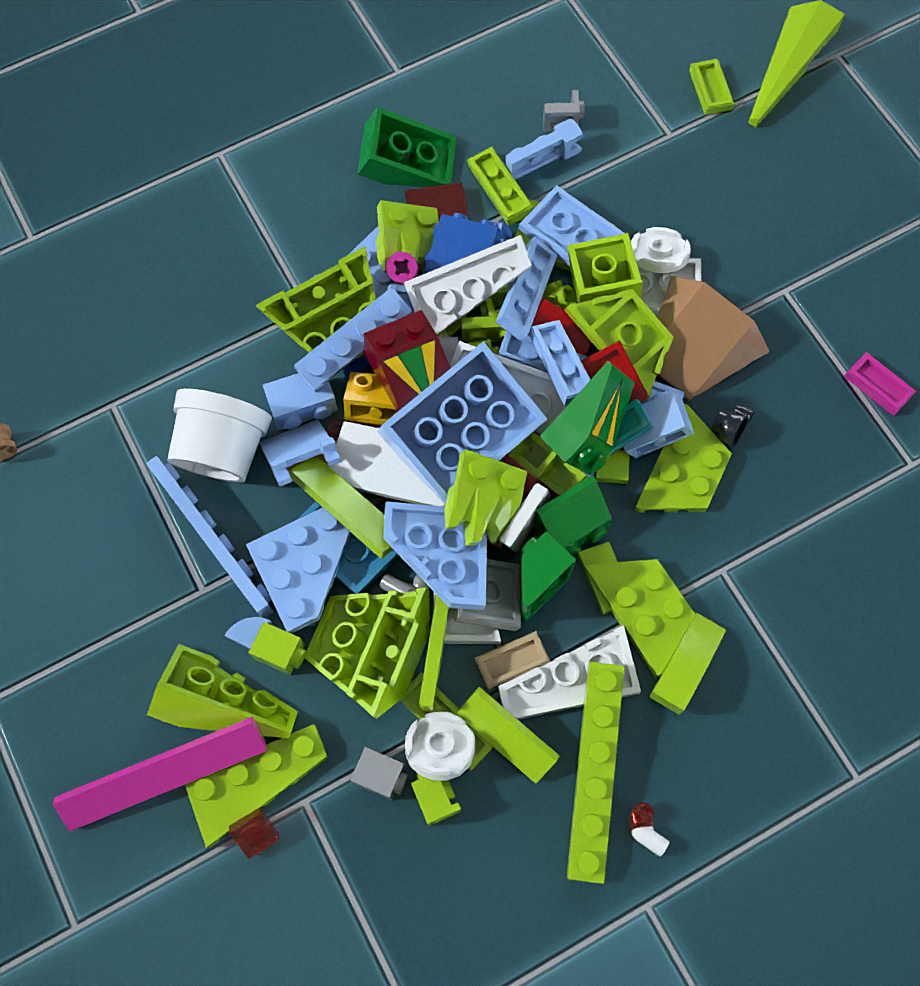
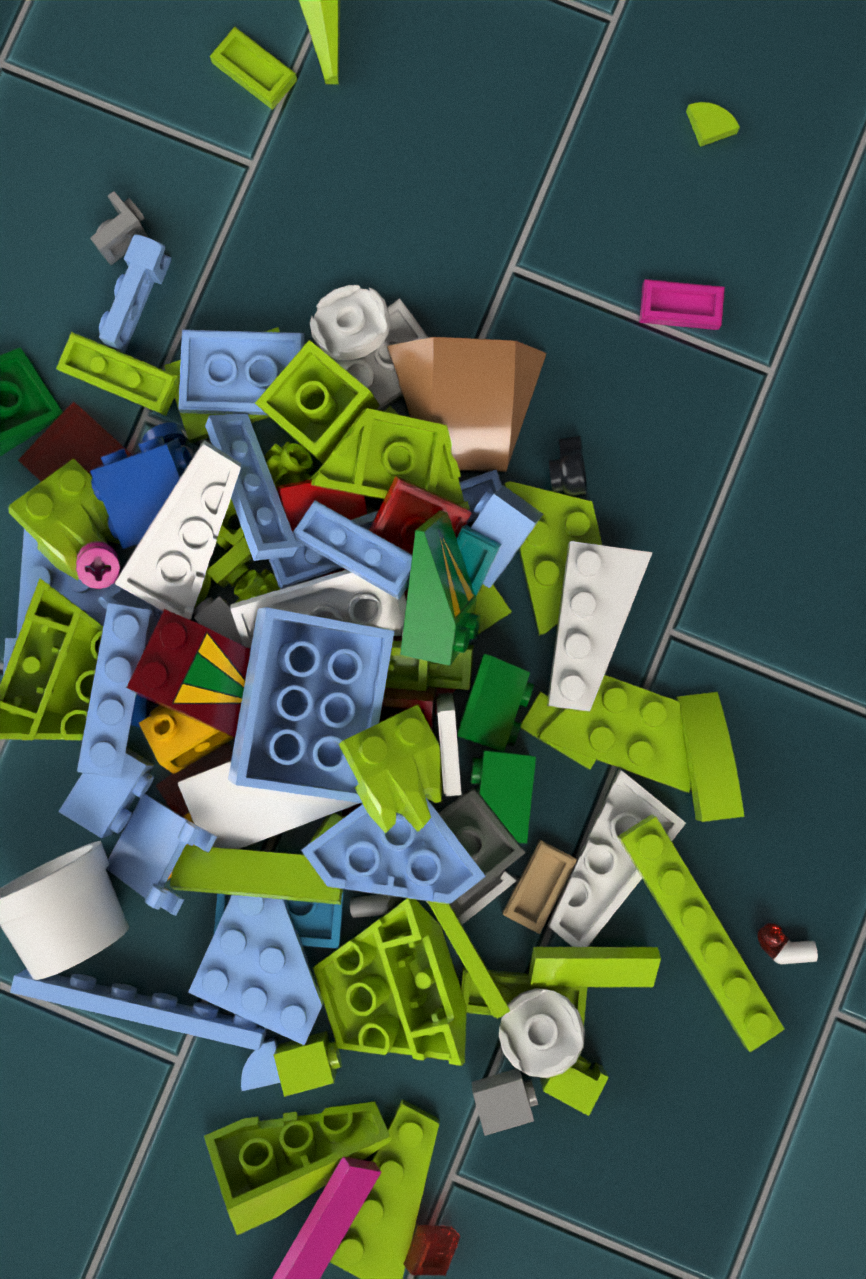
camera: 40 degrees left, 15 degrees up
none -> white wing [547,541,653,712]

